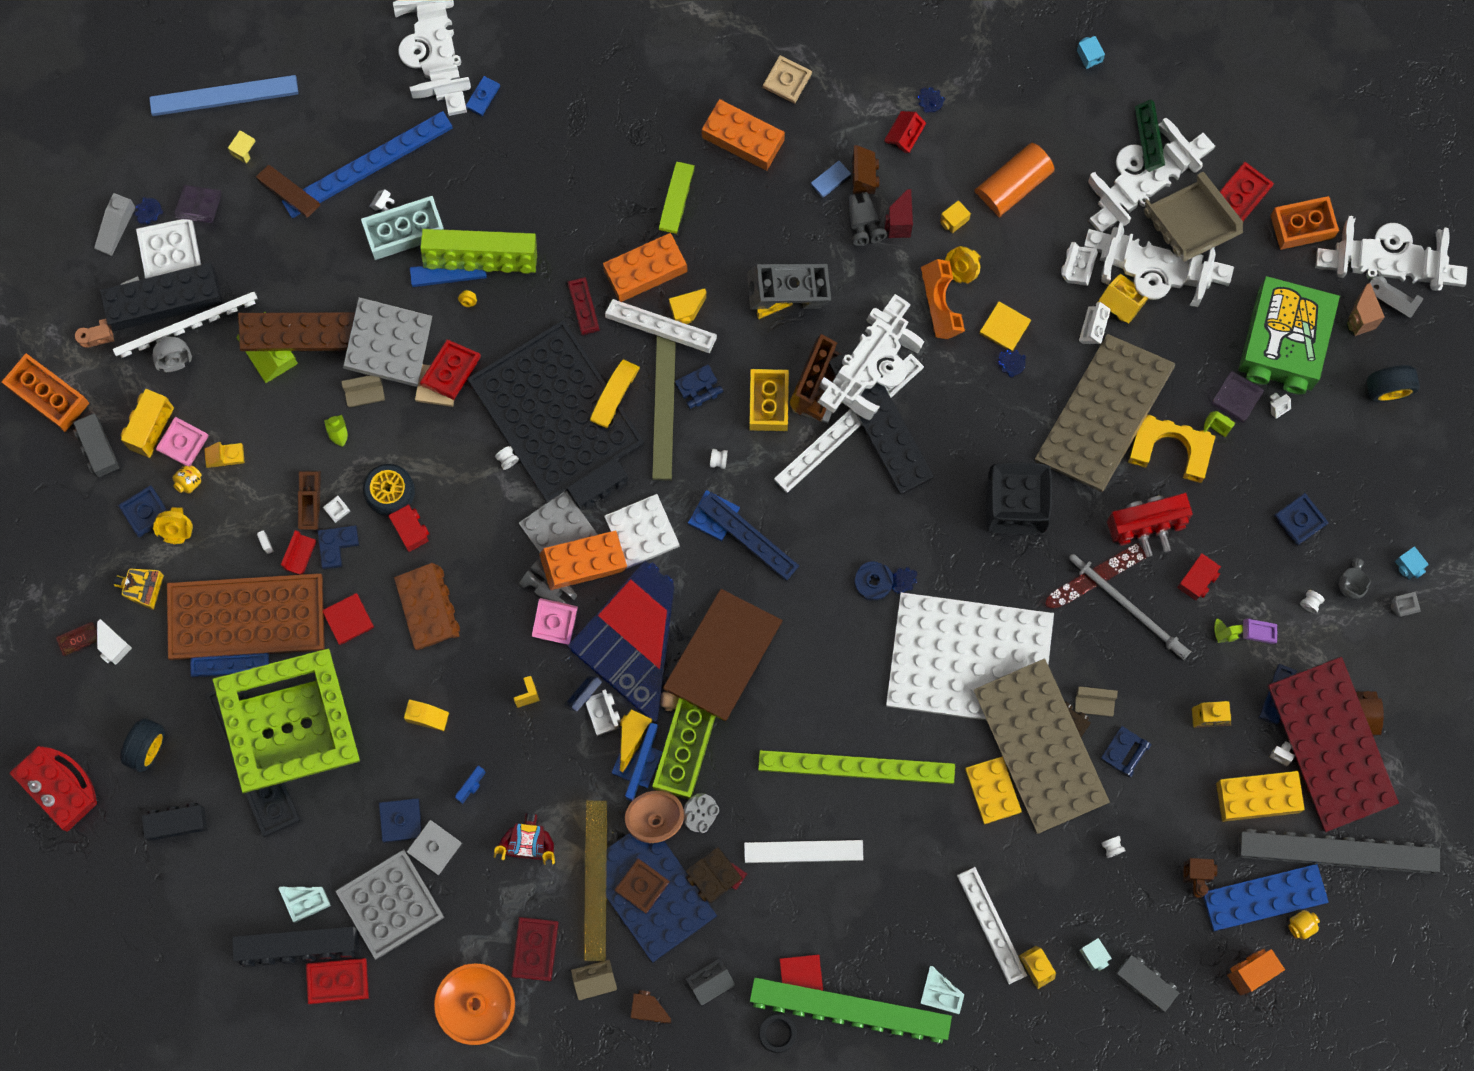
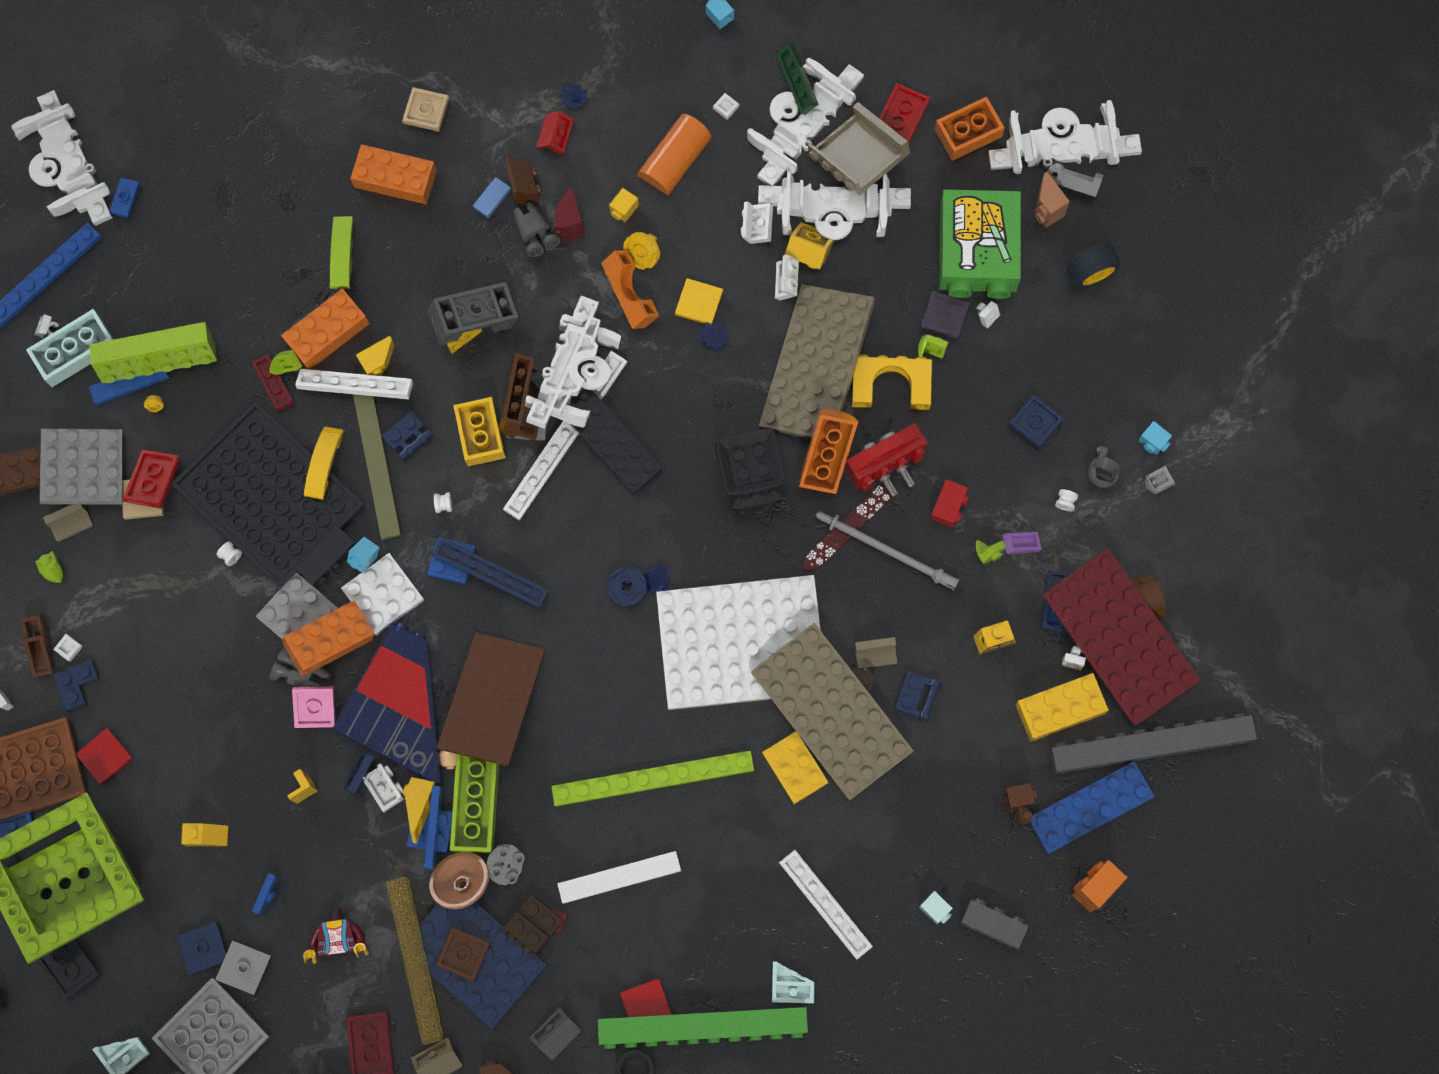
camera: 10 degrees left, 0 degrees up
red panel [281,530,317,575] -> none
wheel [363,464,415,516] -> none
red brick [388,505,429,552] -> none
dark orange bracket [394,563,460,650] -> none
yellow torso [1018,946,1056,989] -> none
white wheel [1101,836,1125,858] -> none
yellow head [1288,910,1320,940] -> none
none -> lime plate [270,350,302,375]
none -> medium azure brick [347,537,380,573]
none -> white tile [713,93,739,120]
none -> orange brick [798,409,858,494]

